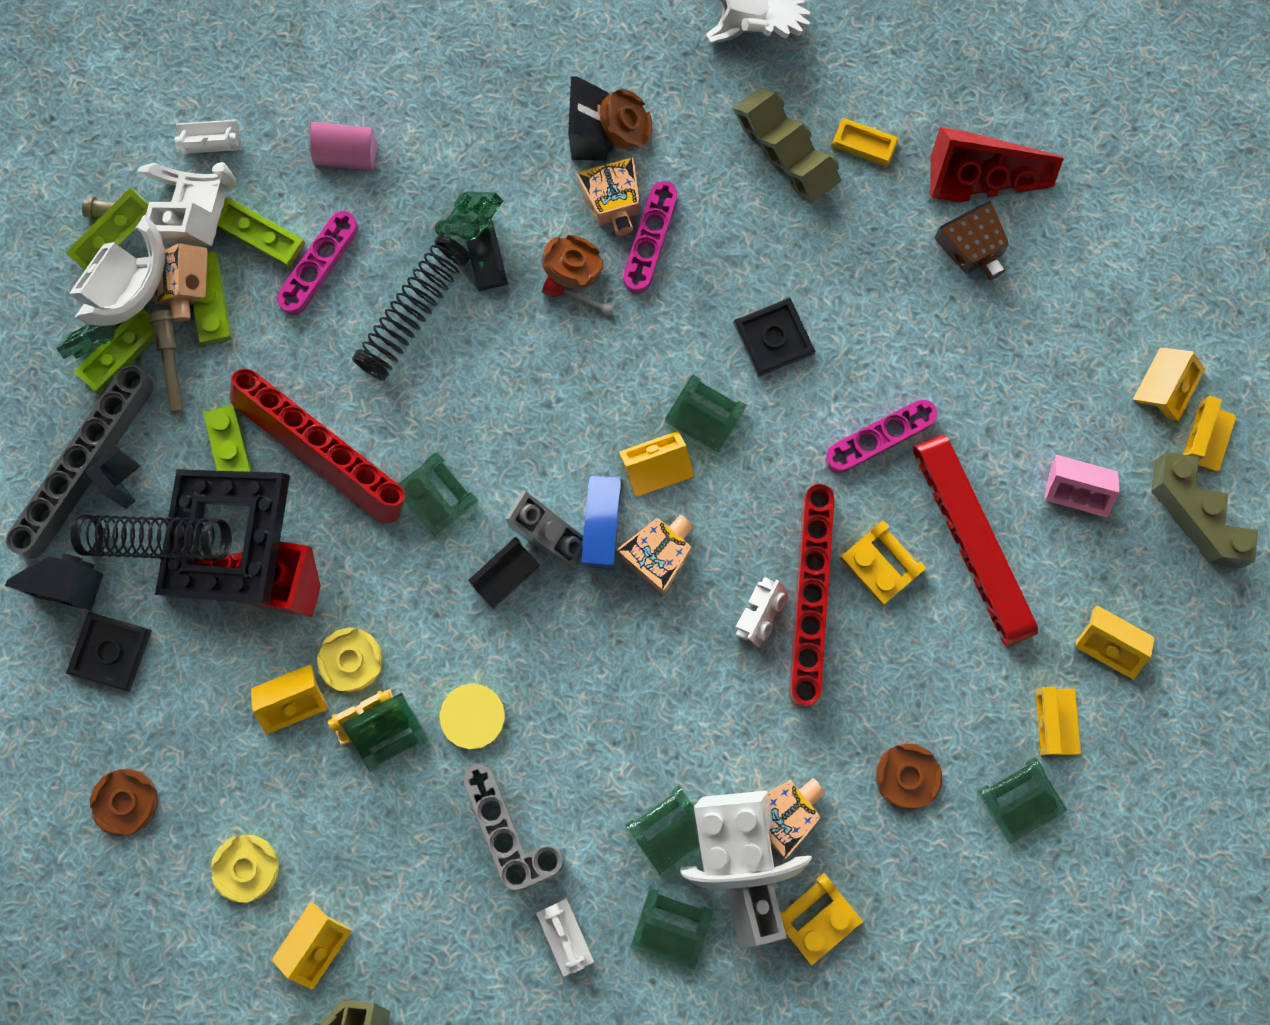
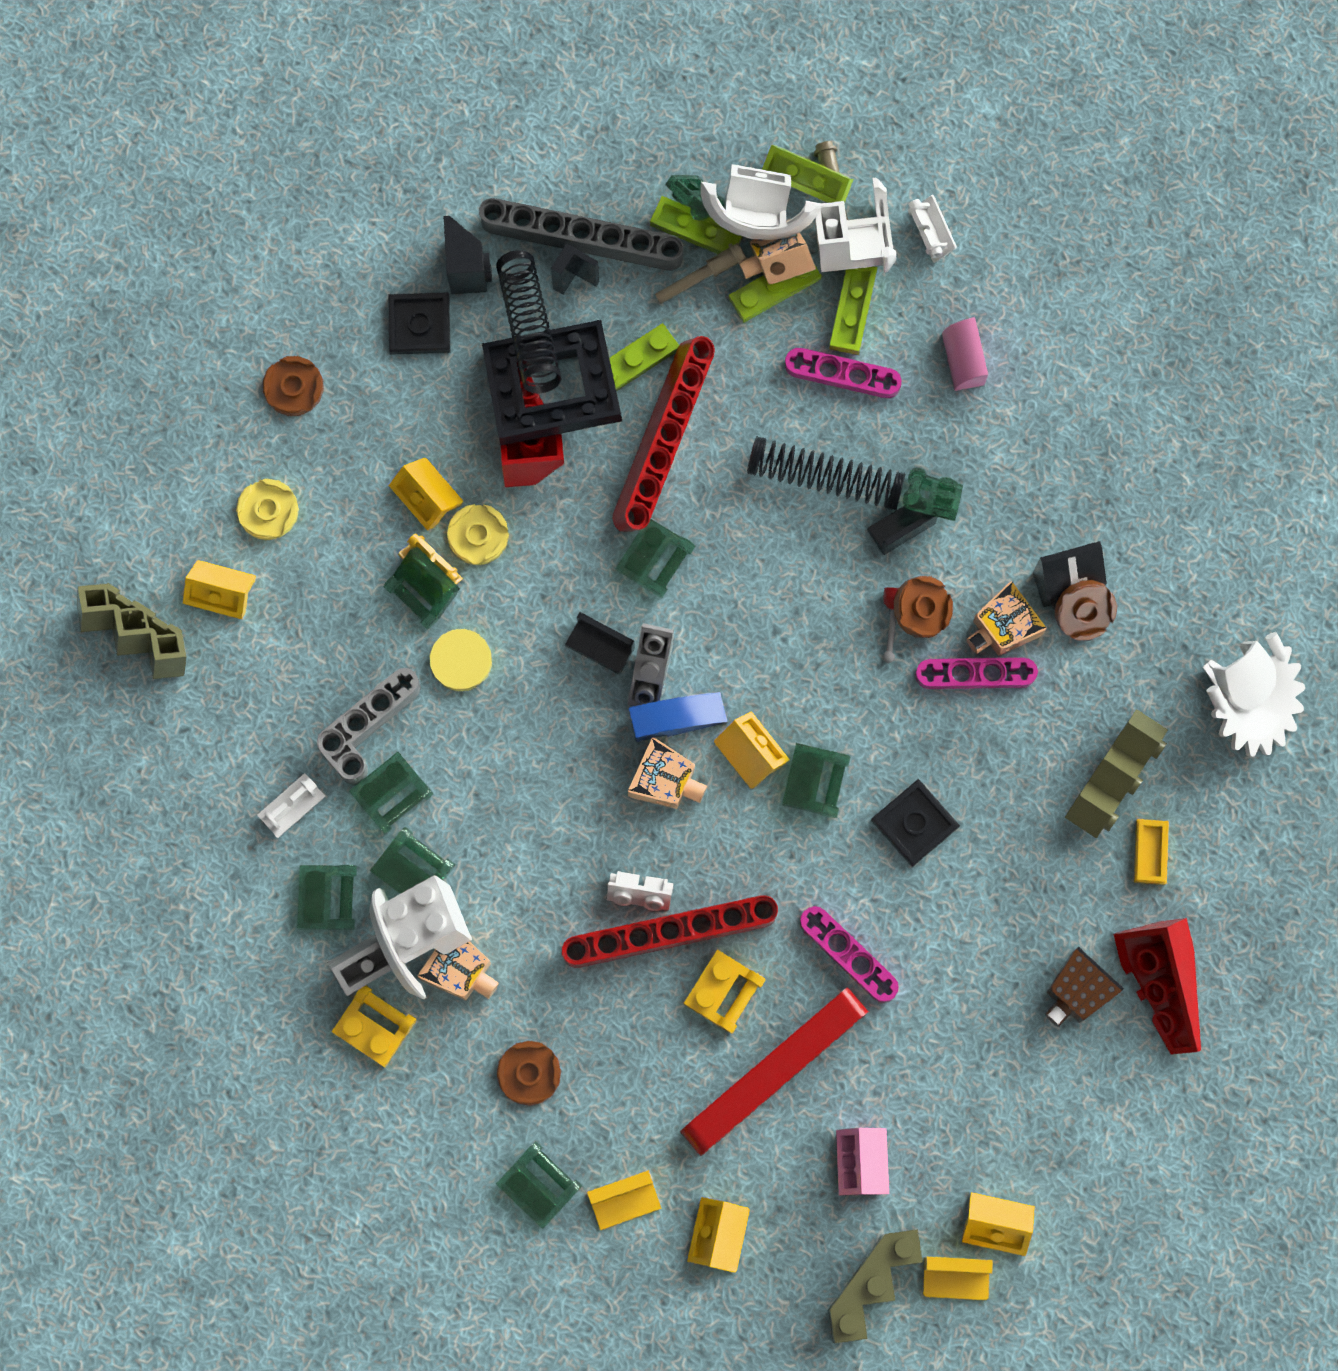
camera: 70 degrees right, 0 degrees up
none -> clear green plate [349,752,434,834]

